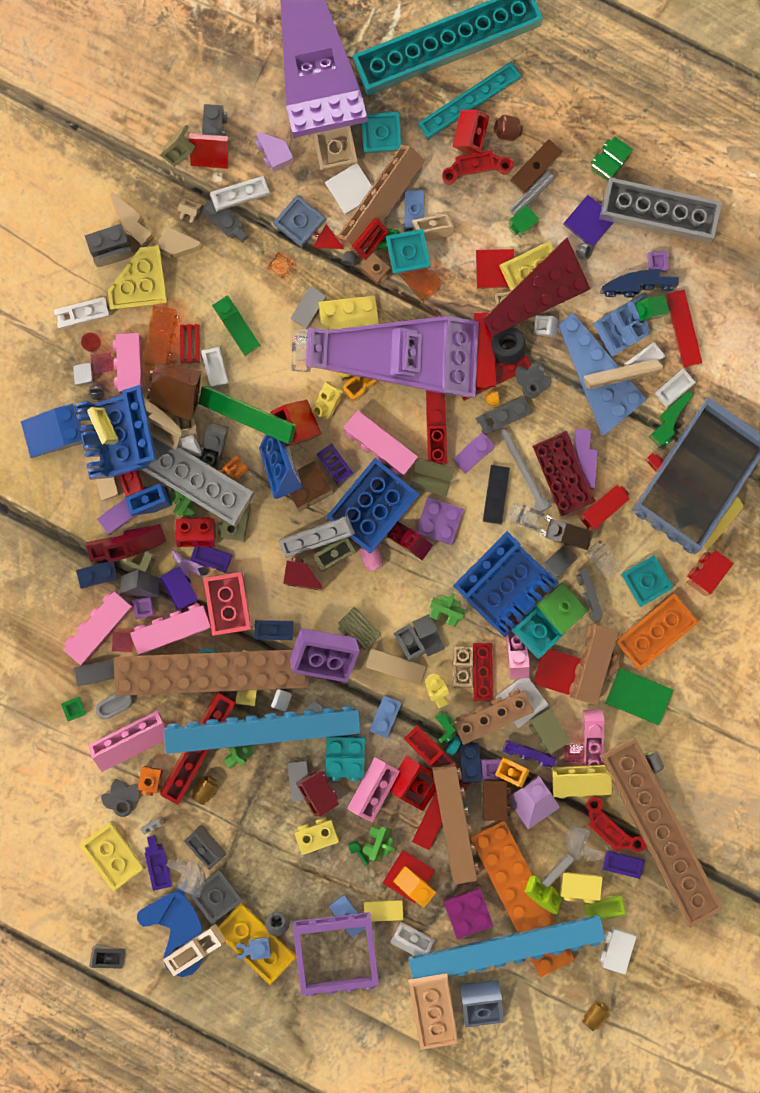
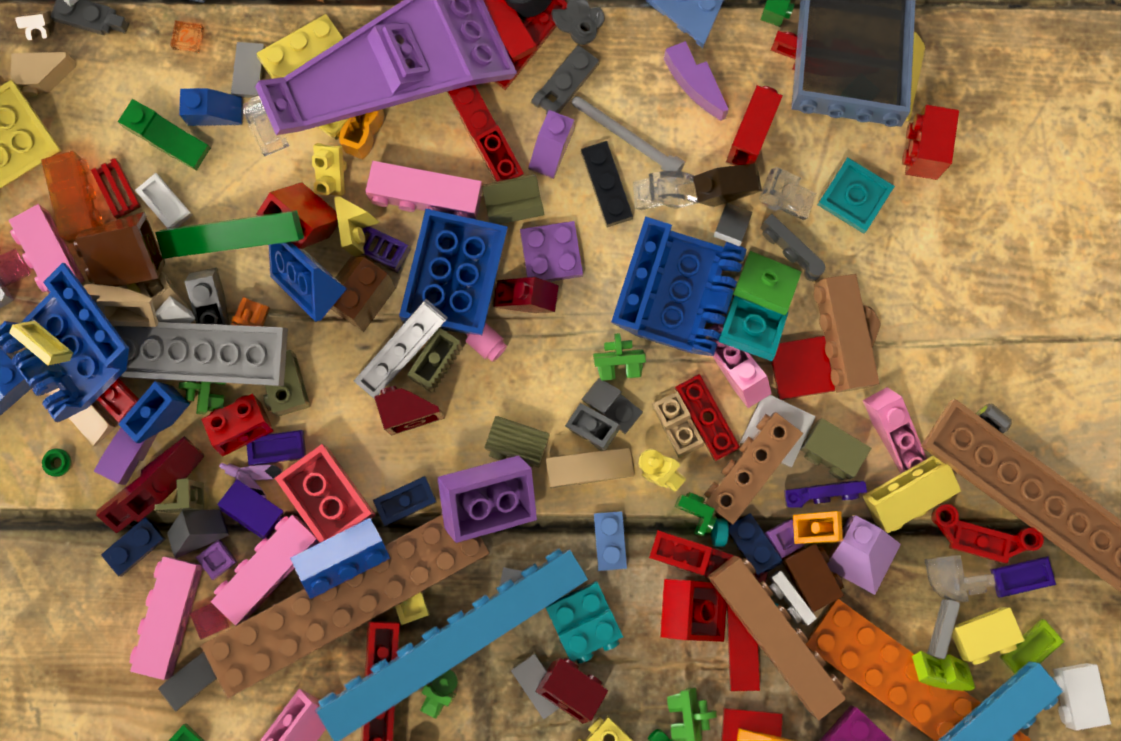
camera: 25 degrees left, 5 degrees down
dark grey hinge [88,384,104,400] -> none
light grey tile [96,694,133,719] -> none
white slope [271,689,292,711] -> none
bright pink brick [347,757,400,823] -> none
light orange hinge [486,390,499,406] -> none
dark red tile [532,431,596,516] -> none
clear pink plate [564,744,584,763] -> none
green tile [605,668,673,725] -> none
orange plate [615,593,699,671] -> none
none -> green plate [42,448,71,477]
none -> blue slope [179,88,243,126]
none -> brick [290,518,390,599]
none -> light yellow slope [334,196,379,256]
none -> white plate [769,571,817,625]

